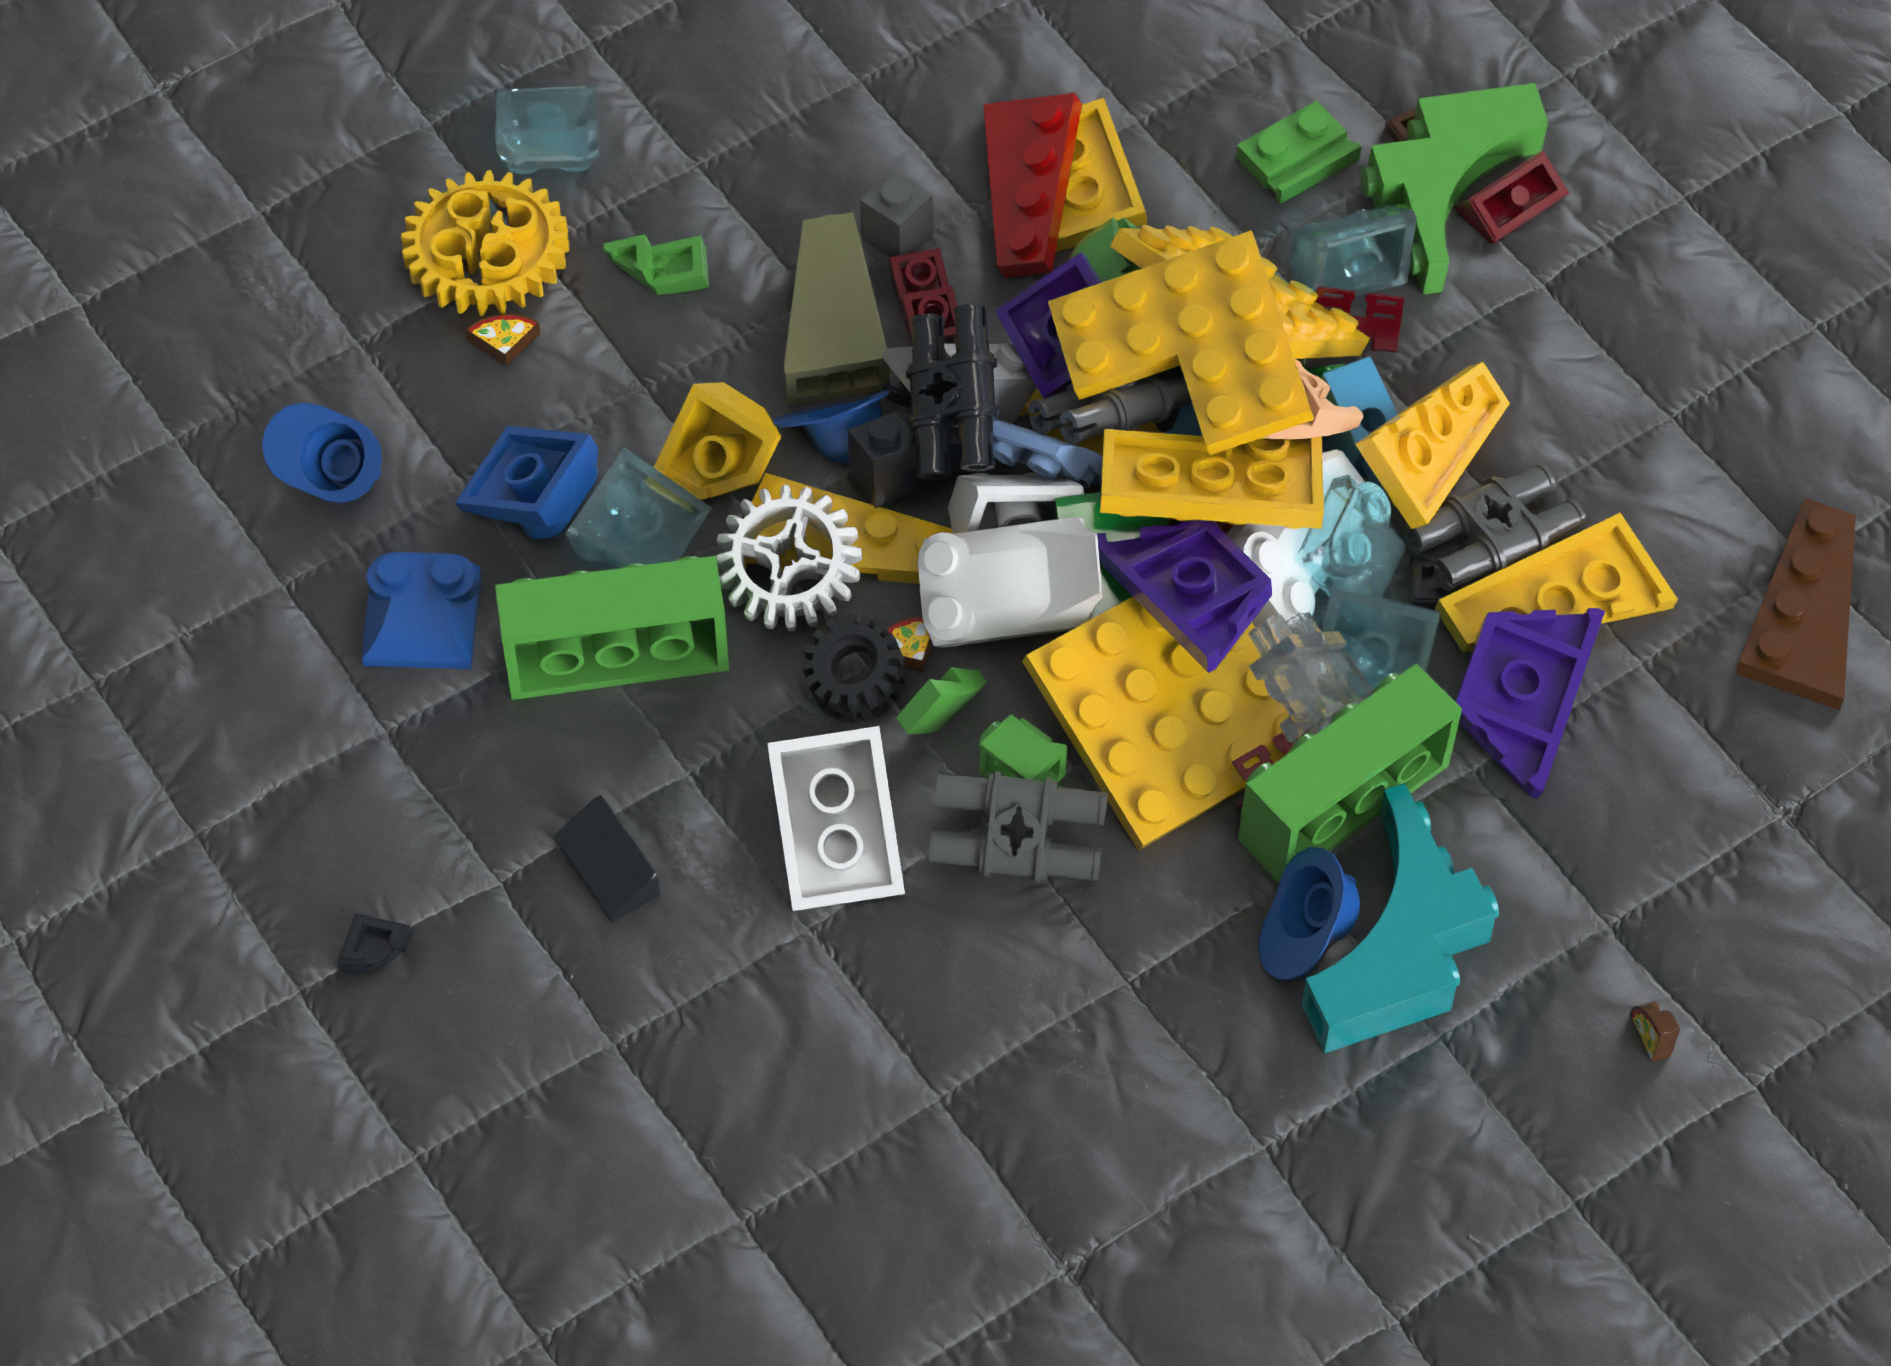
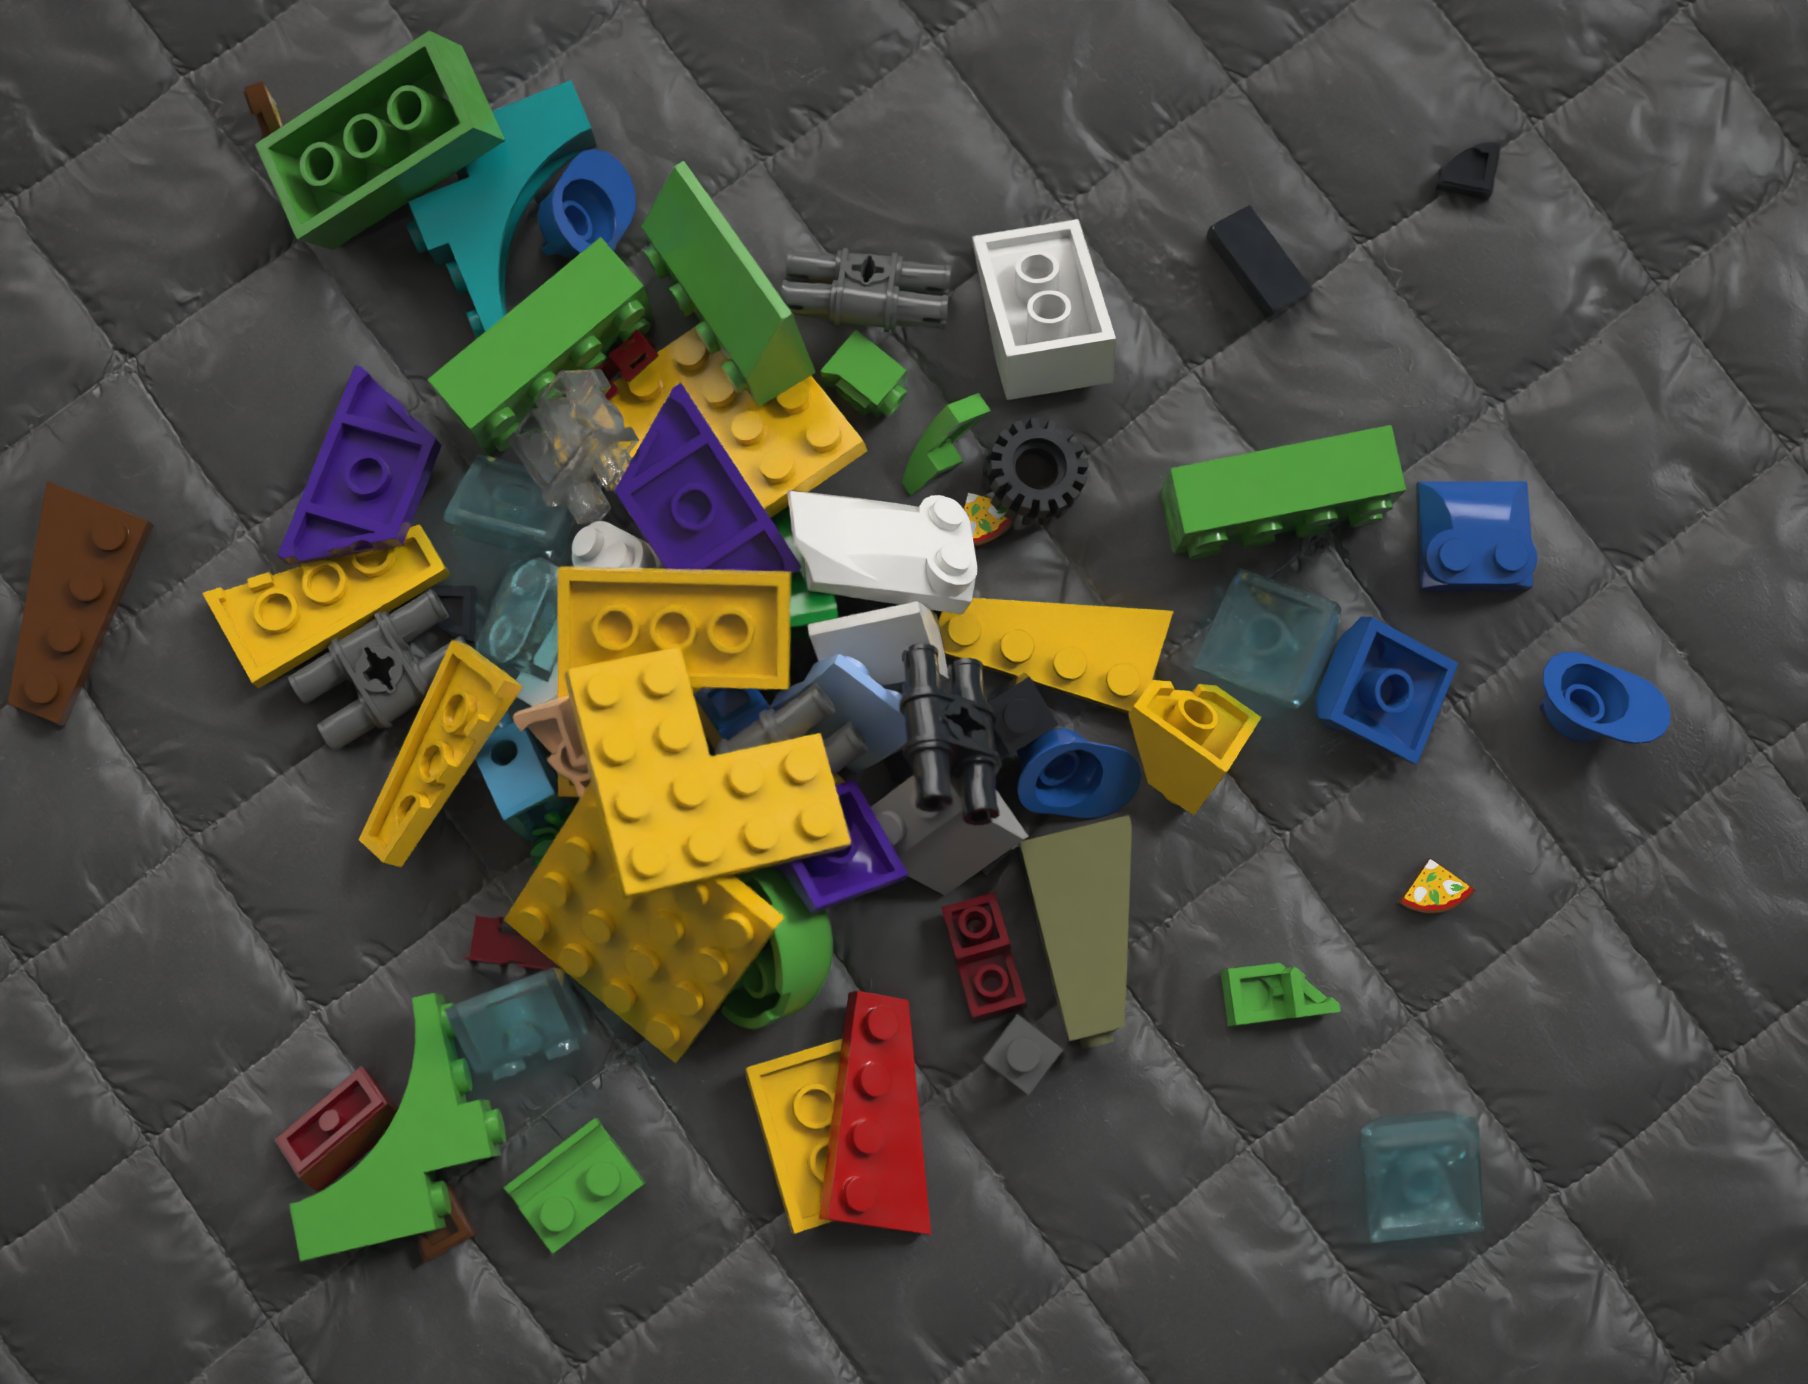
camera: 175 degrees right, 25 degrees up
yellow gear [401,170,570,316] -> none
white gear [716,484,862,632] -> none
none -> bright green brick [255,31,506,250]
none -> bright green slope [641,161,816,407]

